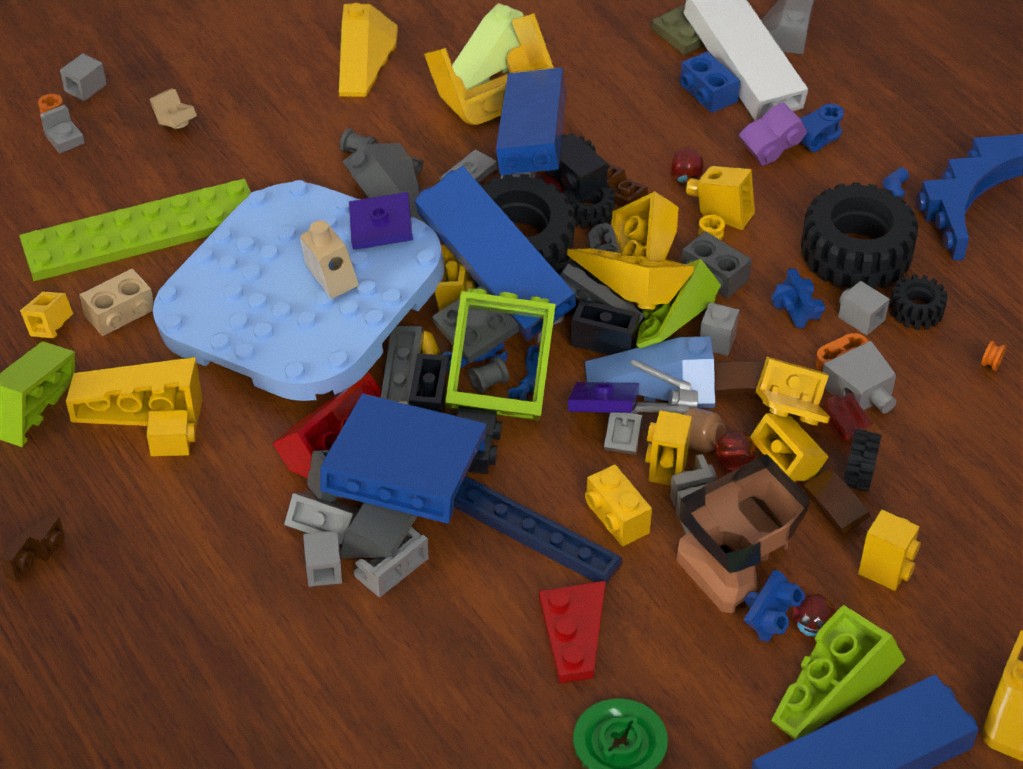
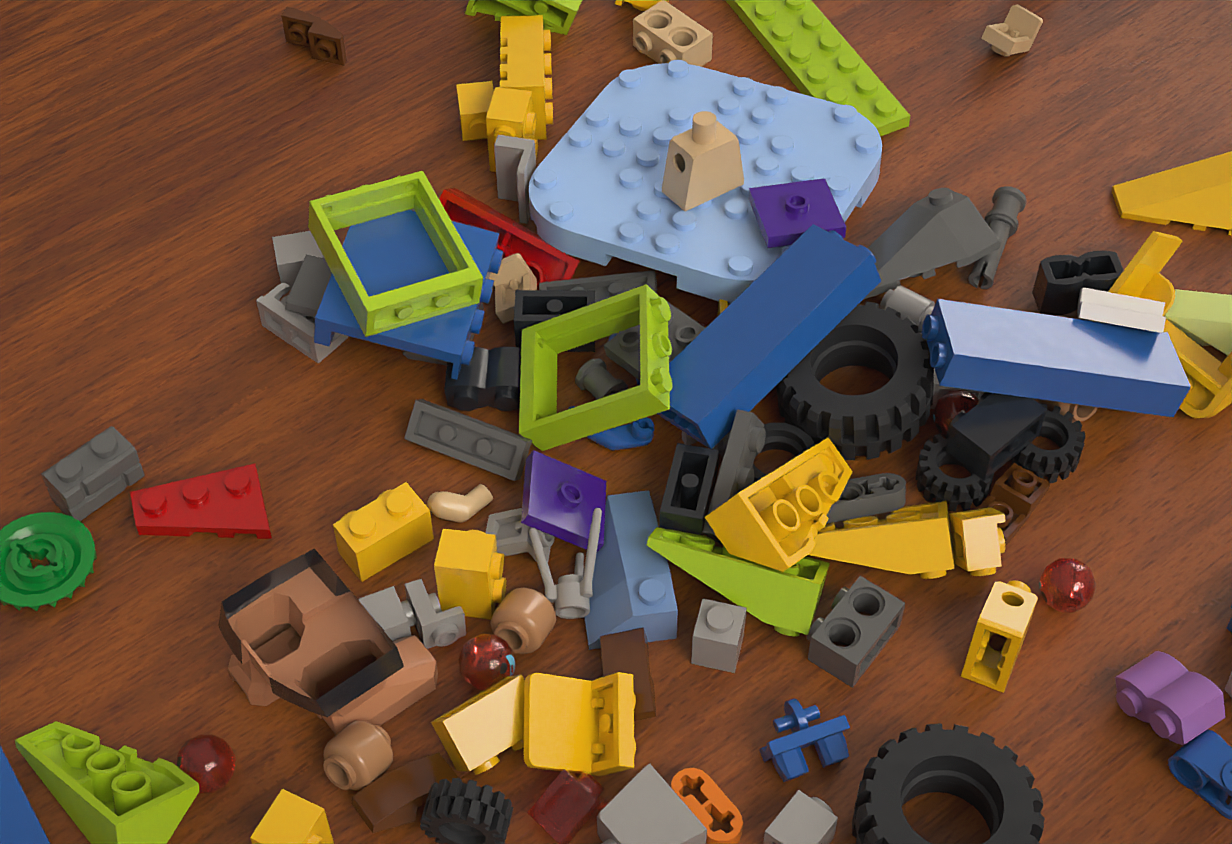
camera: 85 degrees right, 5 degrees up
dark blue tile [454,476,623,585] -> none
yellow bush [698,214,725,240] -> none
blue hips [744,570,805,642] -> none
none -> dark grey brick [41,426,145,521]
none -> lime window [308,171,483,337]
none -> medium nougat head [323,721,393,791]
none -> dark grey plate [404,399,532,481]
none -> tan arm [427,484,493,523]
none -> yellow brick [486,87,538,172]
none -> light grey panel [494,135,536,224]
none -> yellow brick [949,507,1005,576]
none -> black brick [1032,251,1124,316]
none -> white slope [1077,288,1166,333]

